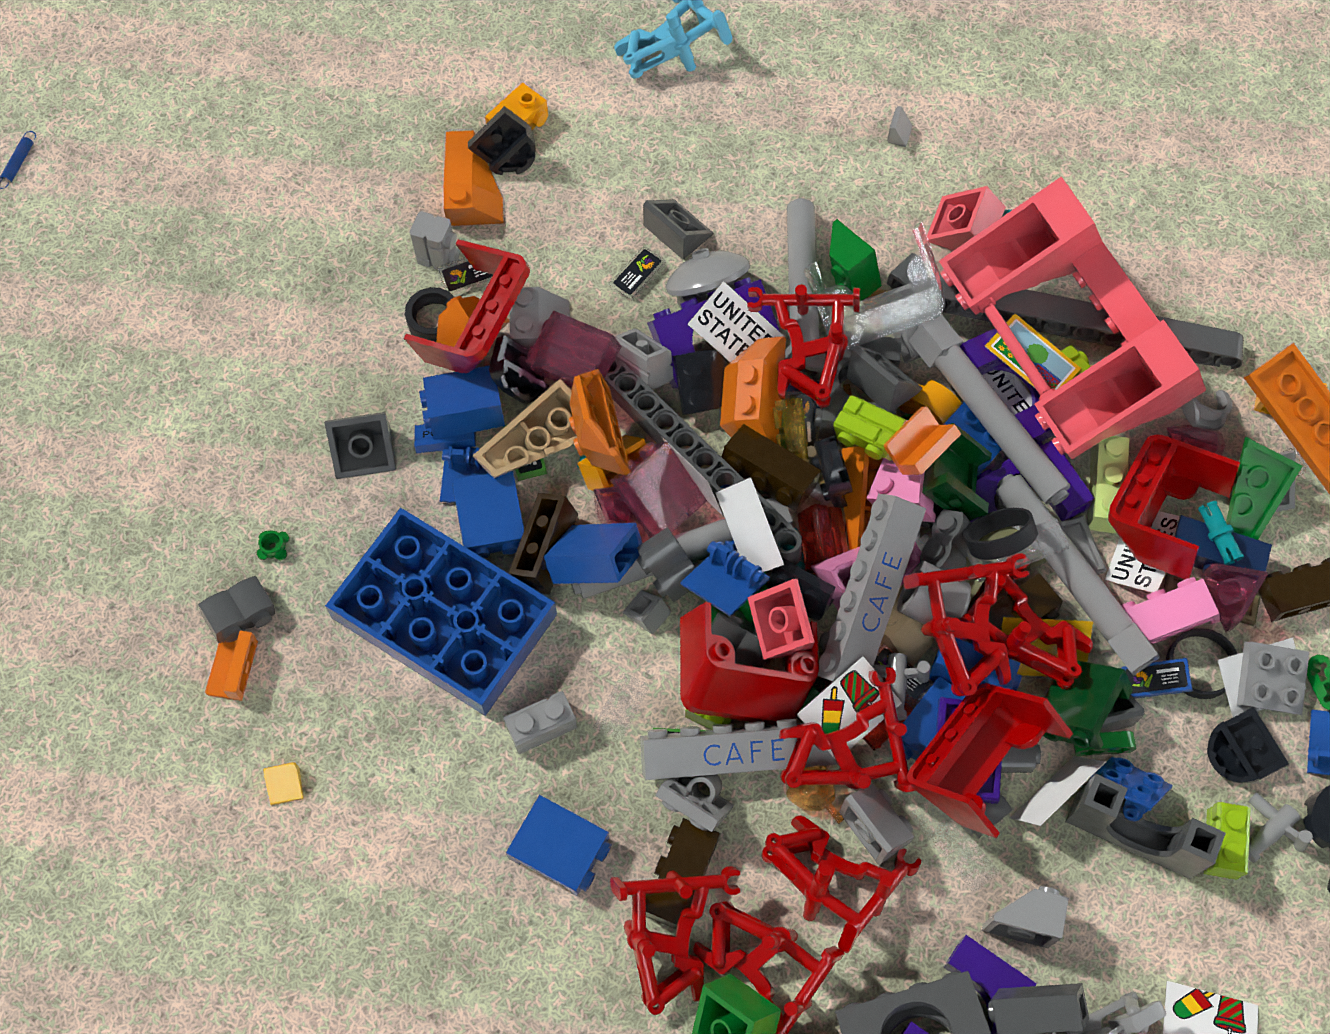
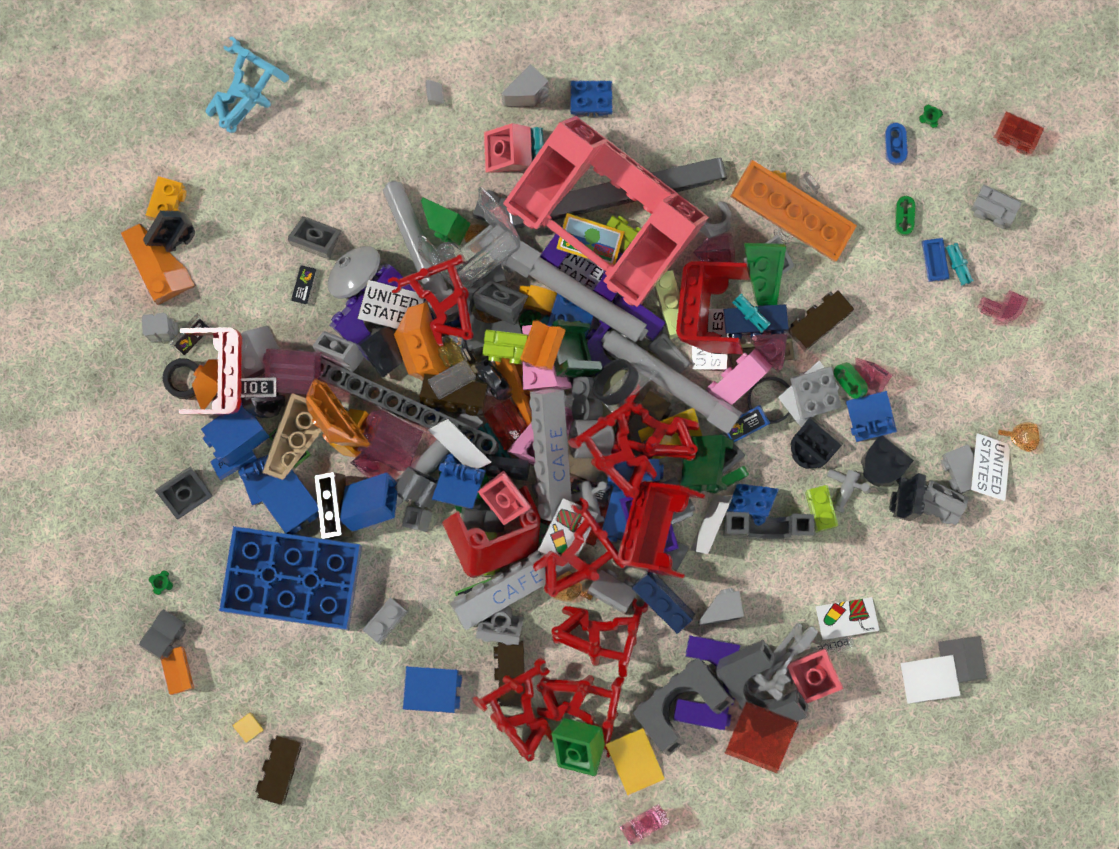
camera: 20 degrees left, 15 degrees up
none -> sticker [241,378,276,397]
none -> dark brown brick [255,735,303,806]
none -> clear tile [428,360,476,399]
none -> light grey slope [501,64,549,107]
none -> blue hinge [571,81,612,117]
none -> dark blue brick [632,571,695,634]

